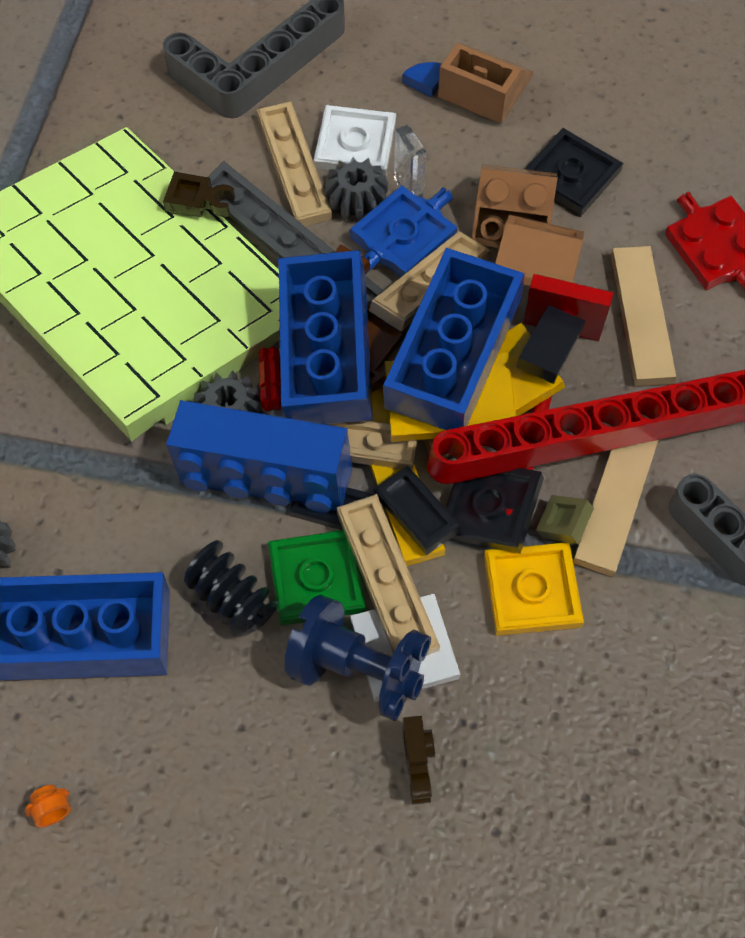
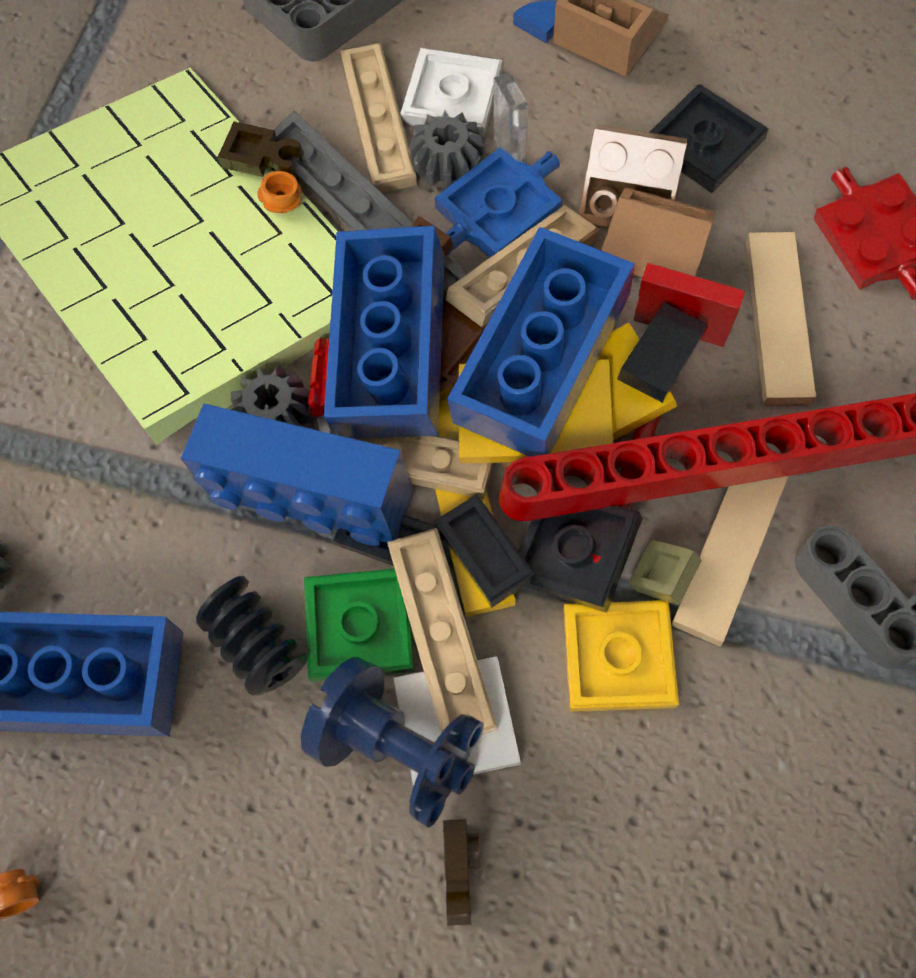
camera: 10 degrees right, 5 degrees up
none -> orange plate [257,171,302,214]

